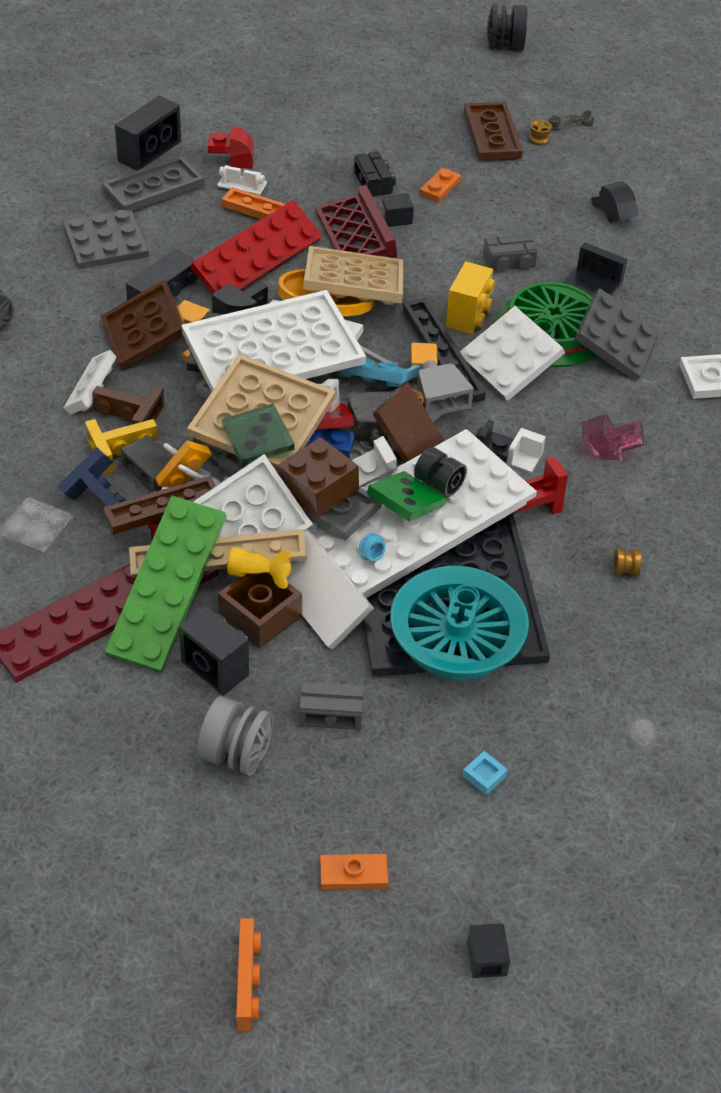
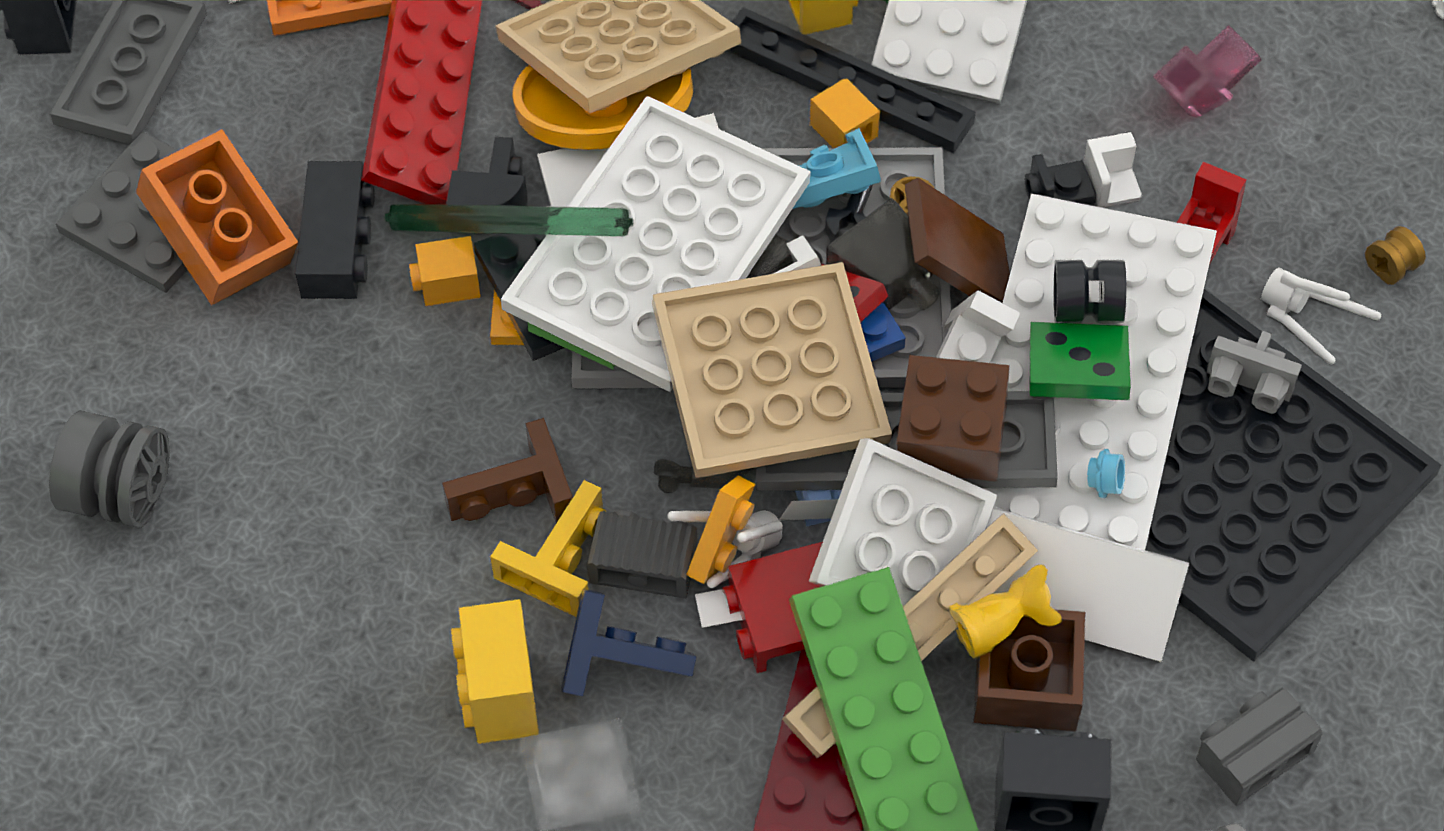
camera: 35 degrees left, 10 degrees up
white plate [64,350,116,415] -> none
reddish brown plate [101,279,185,370] -> none
reddish brown plate [103,476,216,535] -> none
clear green tile [222,403,295,466] -> none
teal piece [390,566,529,680] -> none
light grey torso [417,360,474,417] -> none
none -> orange brick [136,129,299,306]
none -> clear green axle [384,204,634,237]
none -> yellow brick [451,599,539,744]
none -> light grey hips [1206,331,1302,414]
none -> white plant [1261,268,1381,364]

